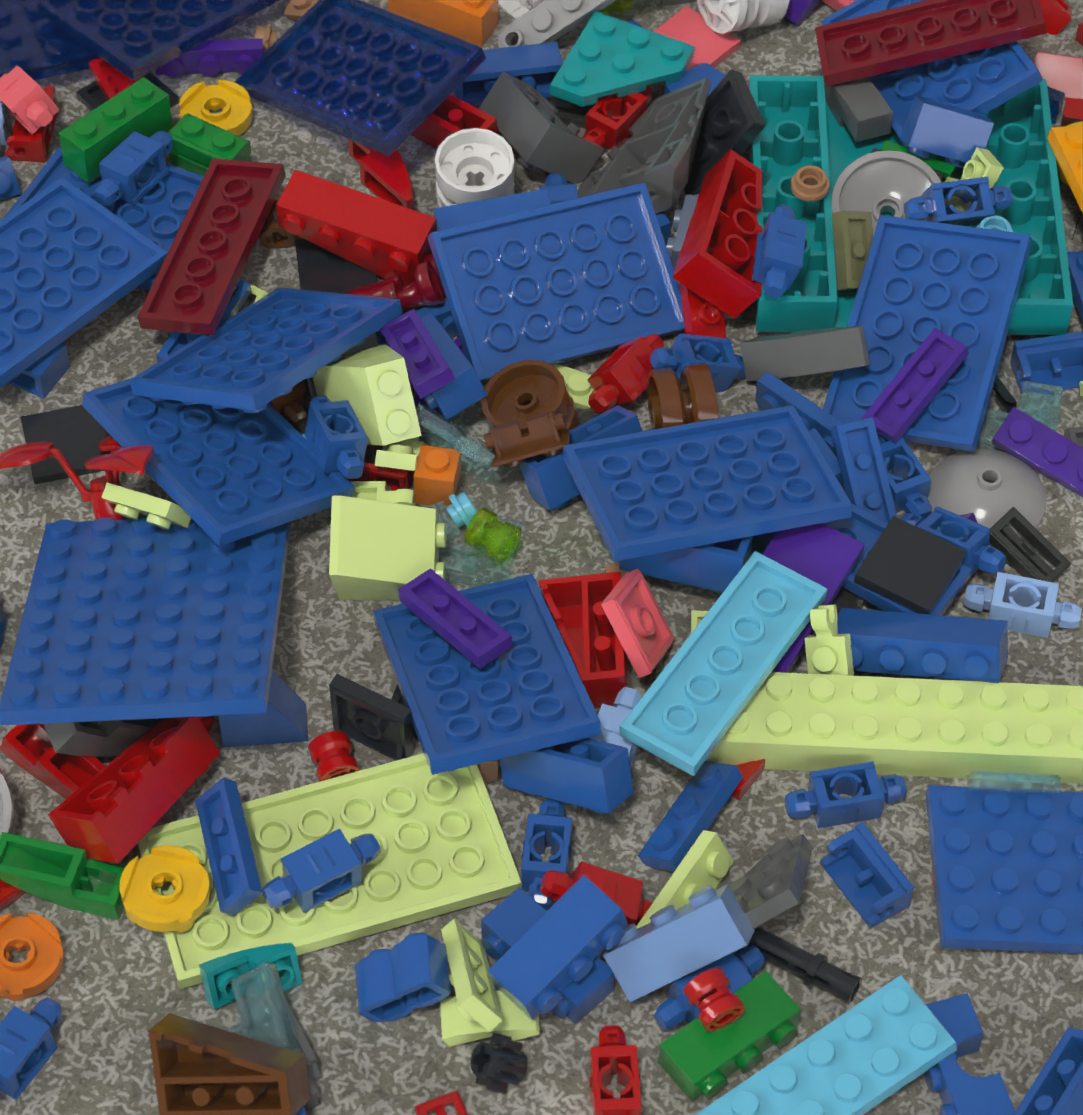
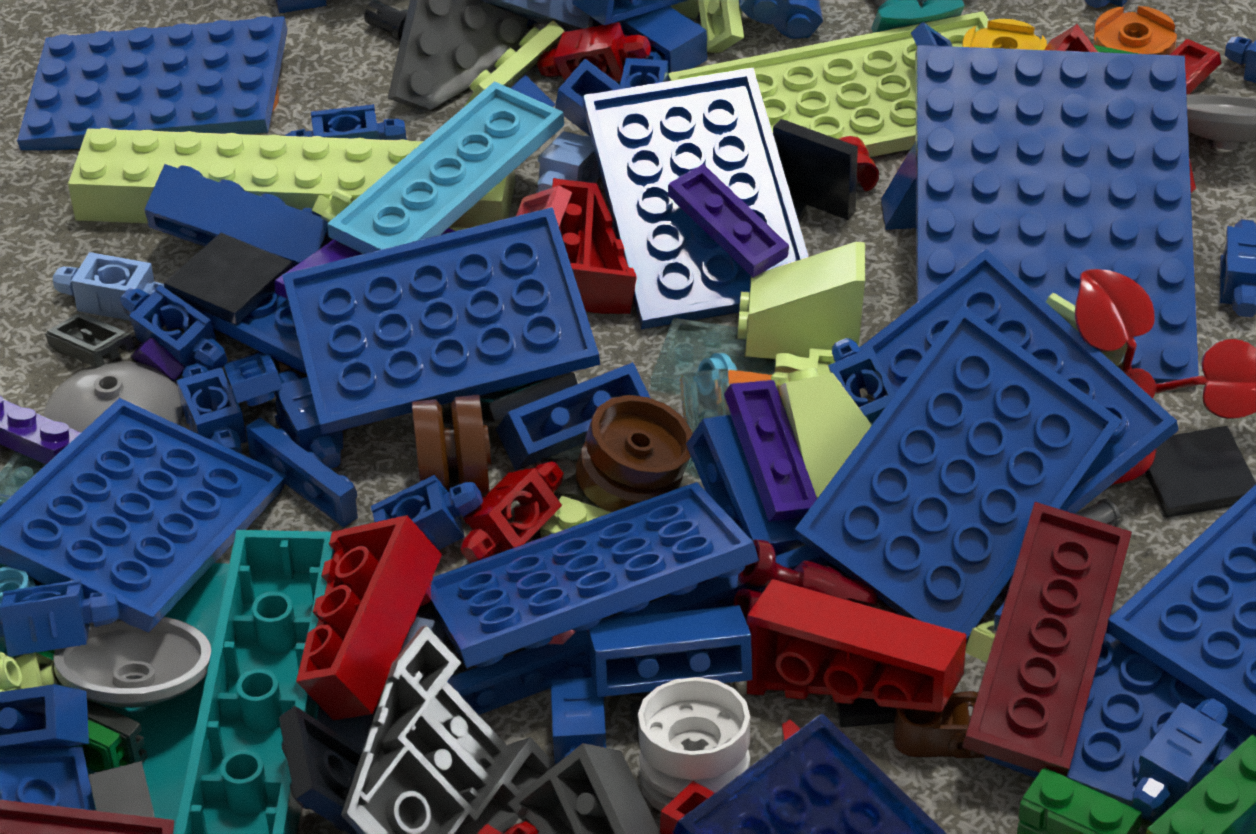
camera: 175 degrees left, 10 degrees down
blue piece [262,829,380,913] -> none
clear neon green wheel [464,508,521,563] -> none
reddish brown hinge [484,411,570,467] -> none
dark grey slope [740,325,870,381] -> none
blue piece [752,205,807,299] -> none
medium nougat plate [791,165,830,202] -> none
blue hinge [820,822,914,929] -> none
olive plate [832,211,873,291] -> none
dark purple plate [862,328,969,444] -> none
clear light blue tile [967,771,1061,795] -> none

